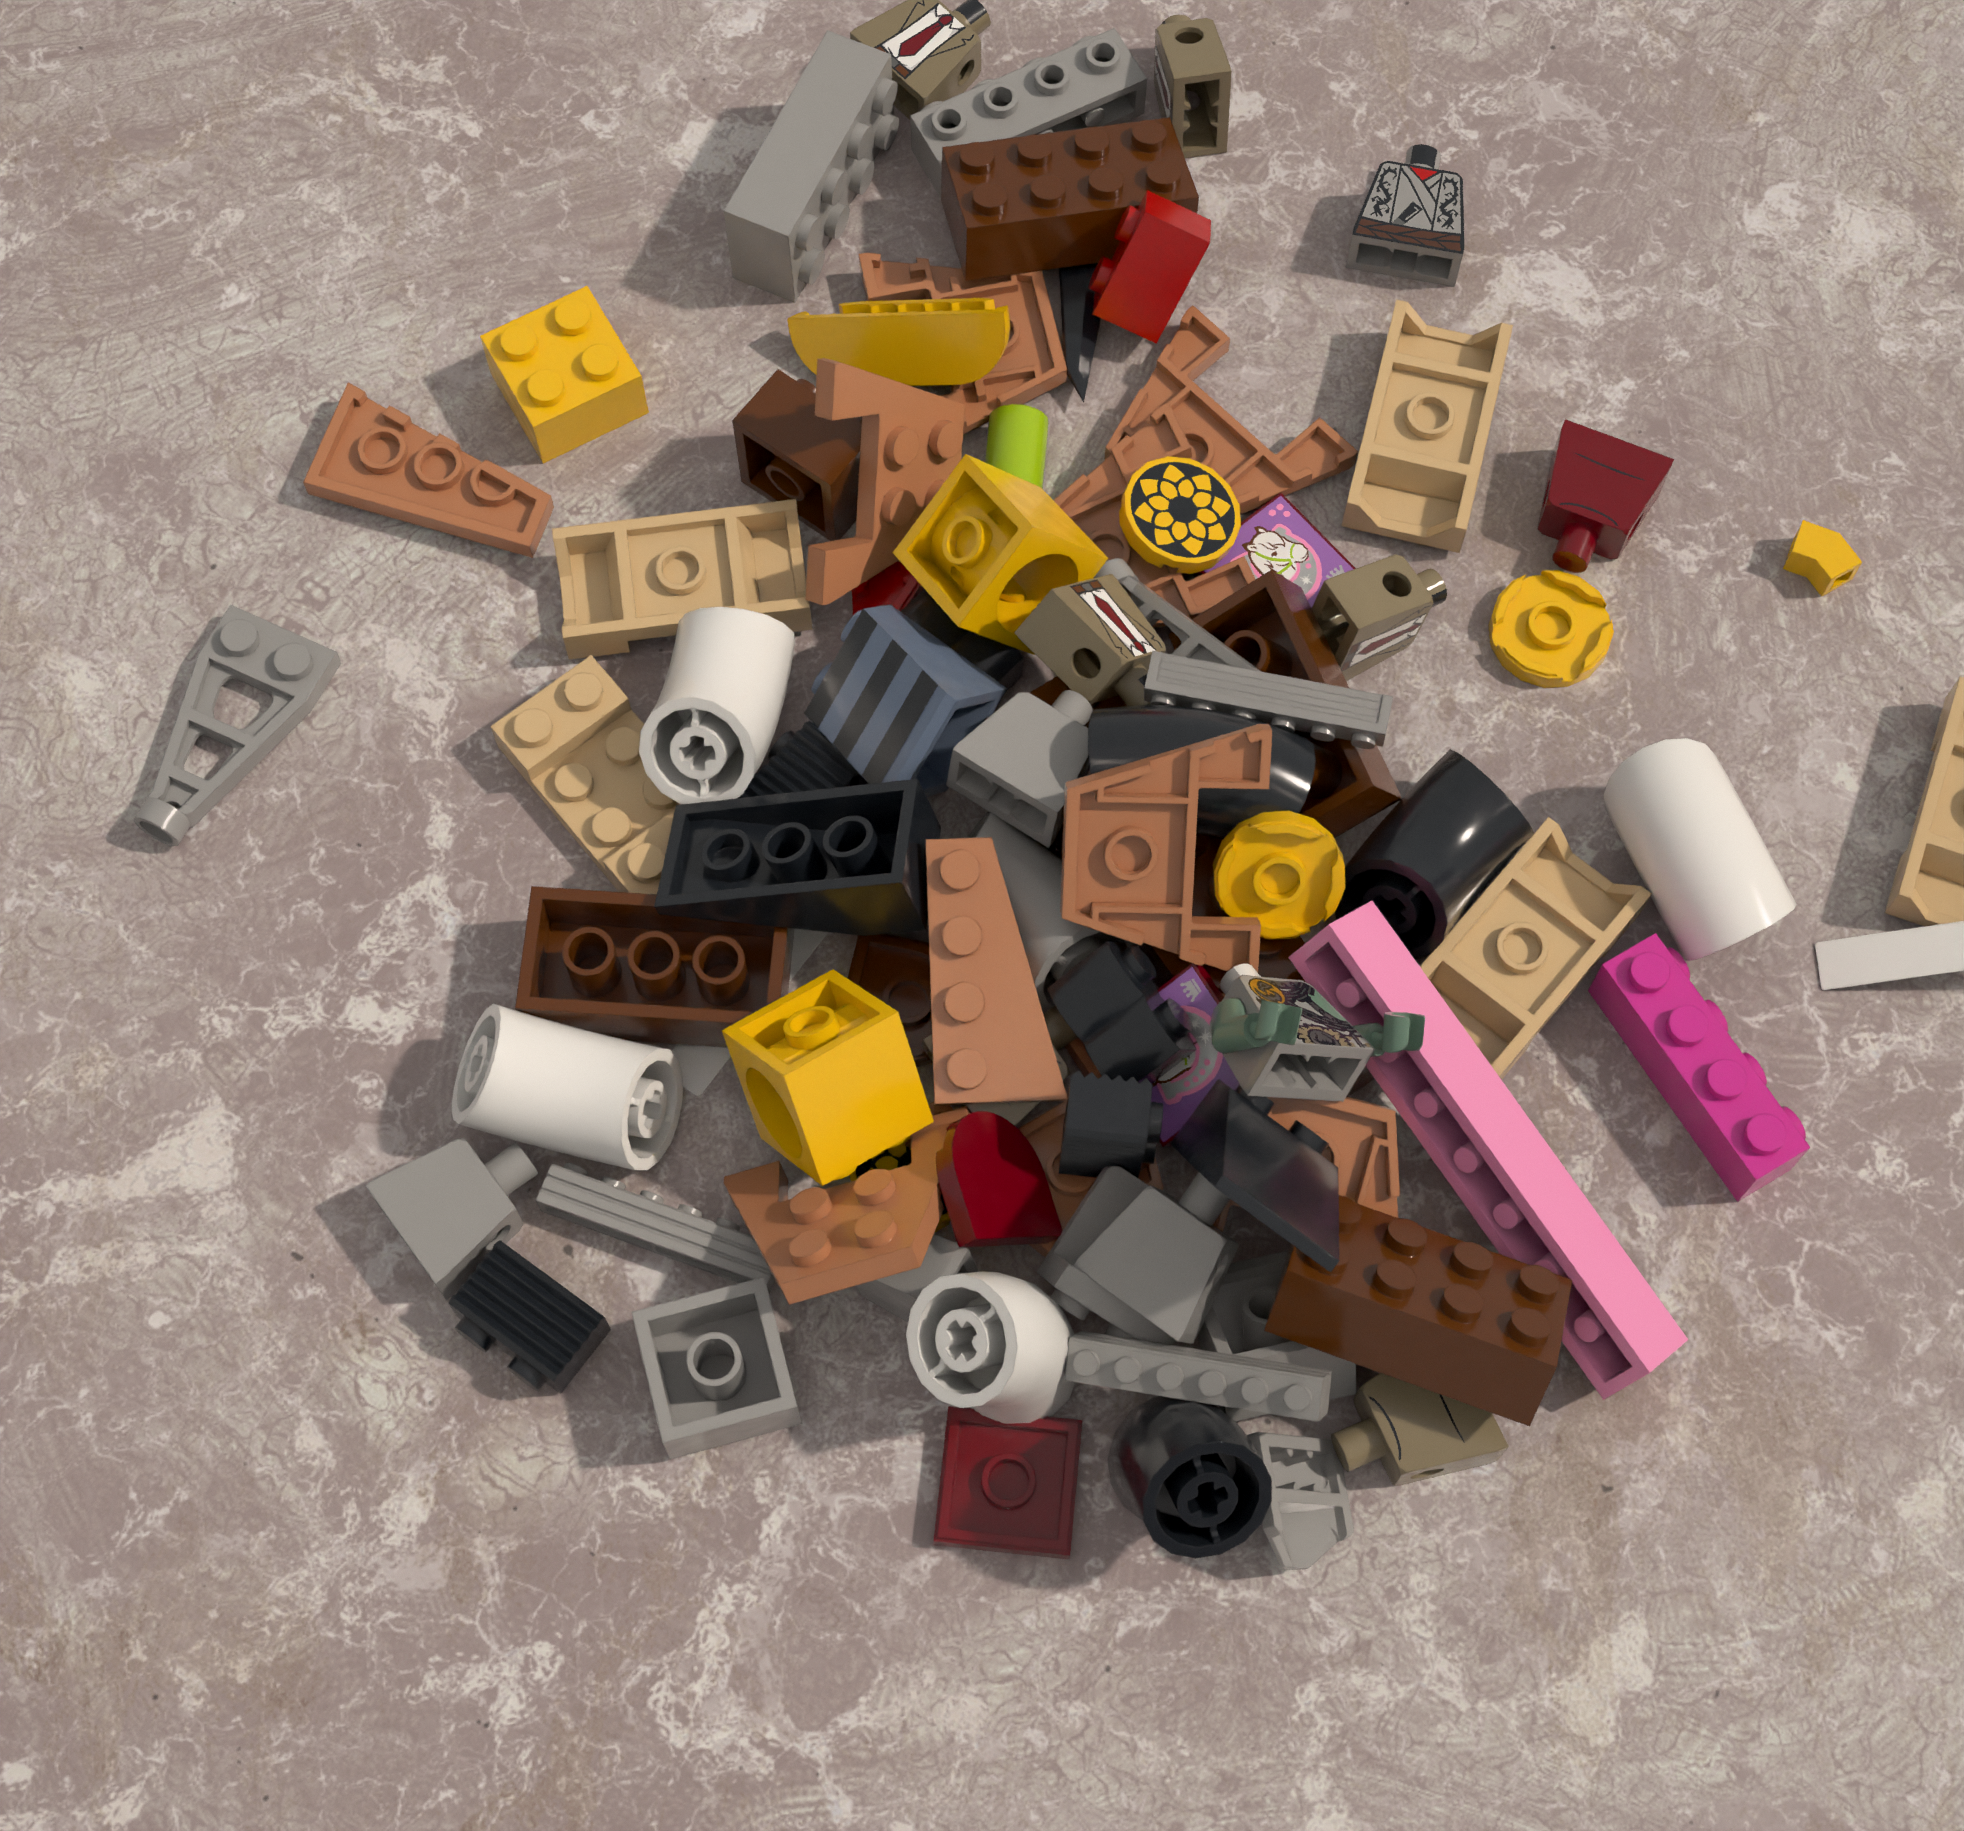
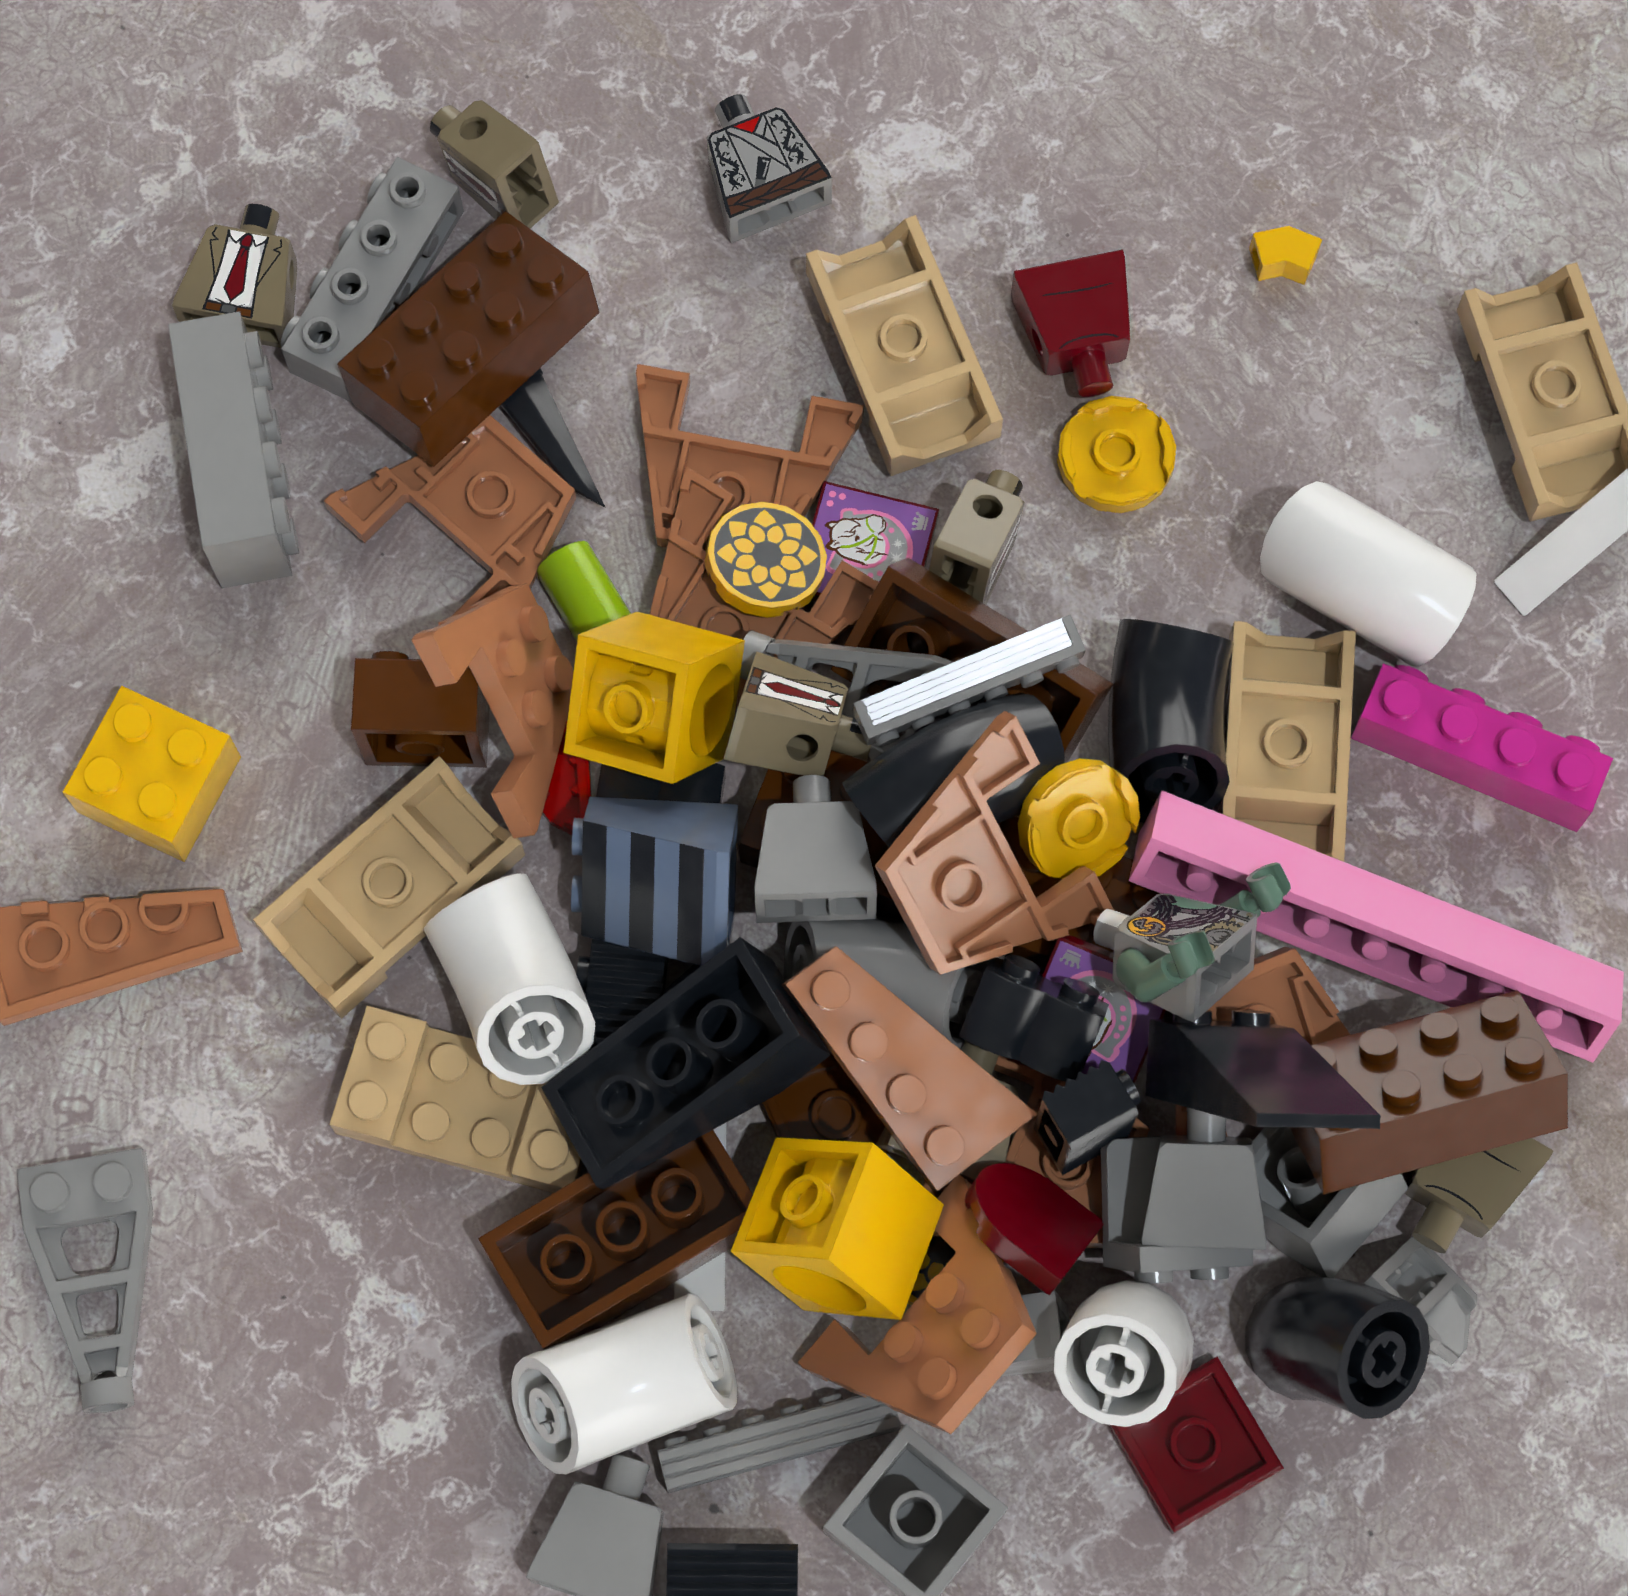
camera: 35 degrees left, 5 degrees up
yellow brick [787,298,1010,386] -> none
light grey piece [1065,1331,1332,1422] -> none
red brick [1088,190,1211,344] -> none

